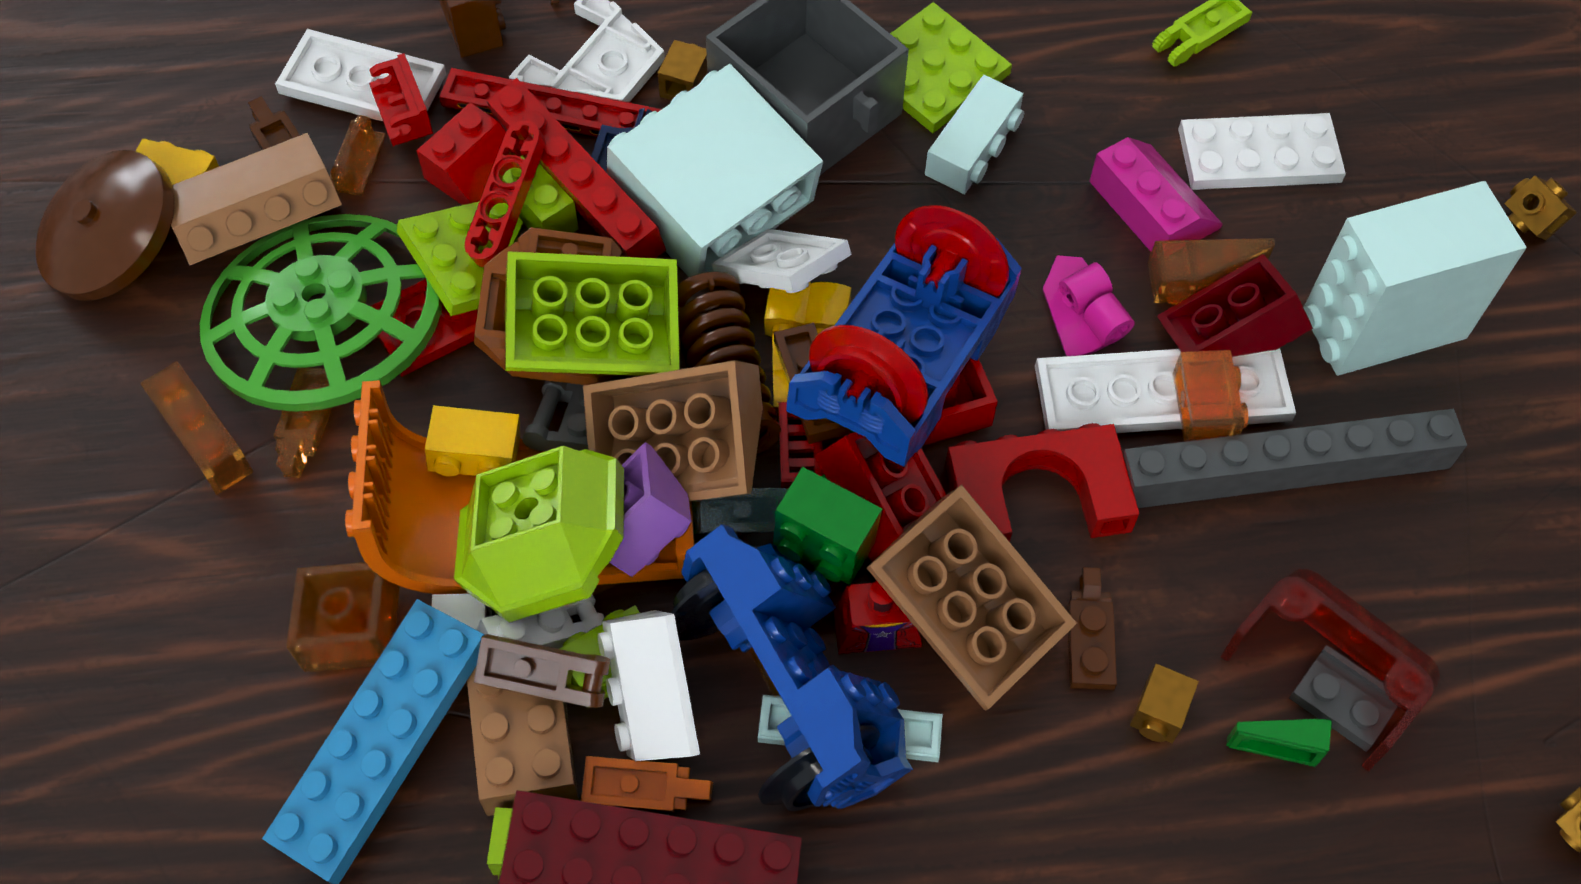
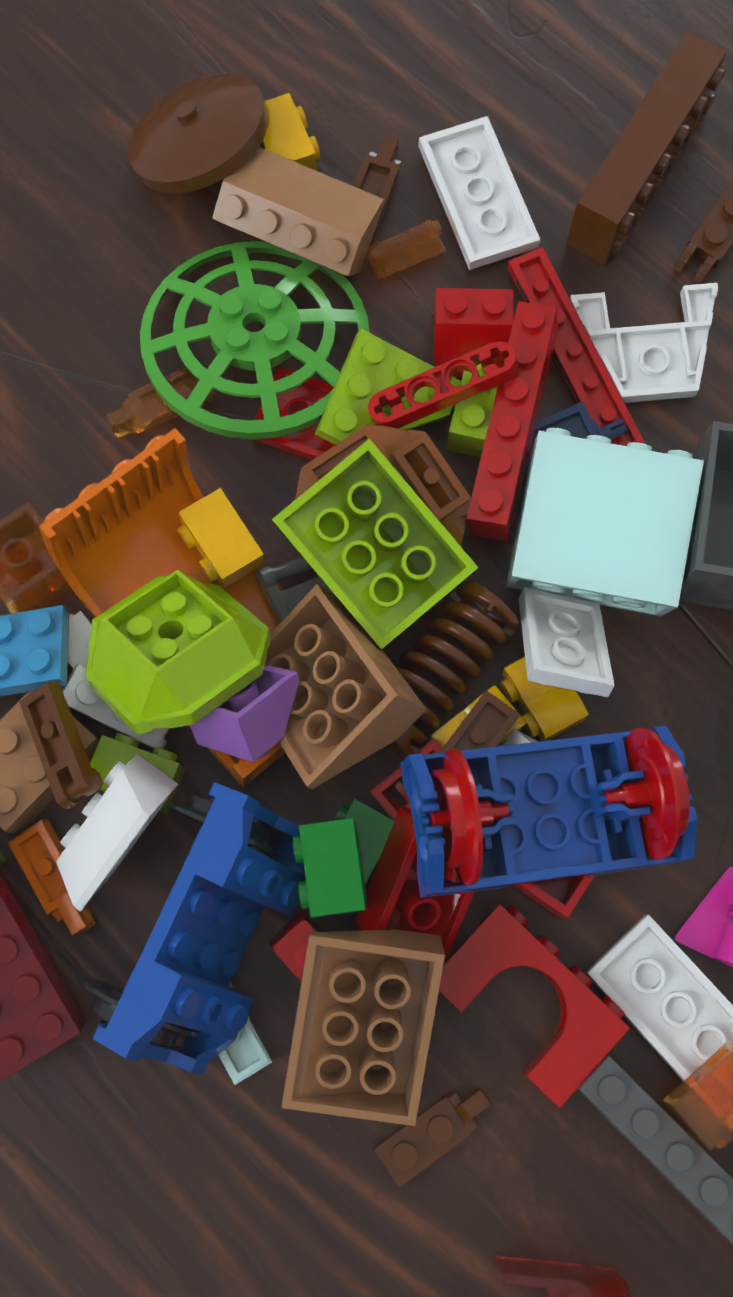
camera: 55 degrees right, 15 degrees up
clear orange brick [140,361,253,495] -> none
red hinge [369,53,433,146] -> none
pearl gold brick [658,40,707,100] -> none
clear light blue slope [693,488,786,535] -> none
pearl gold brick [1130,664,1199,743] -> none

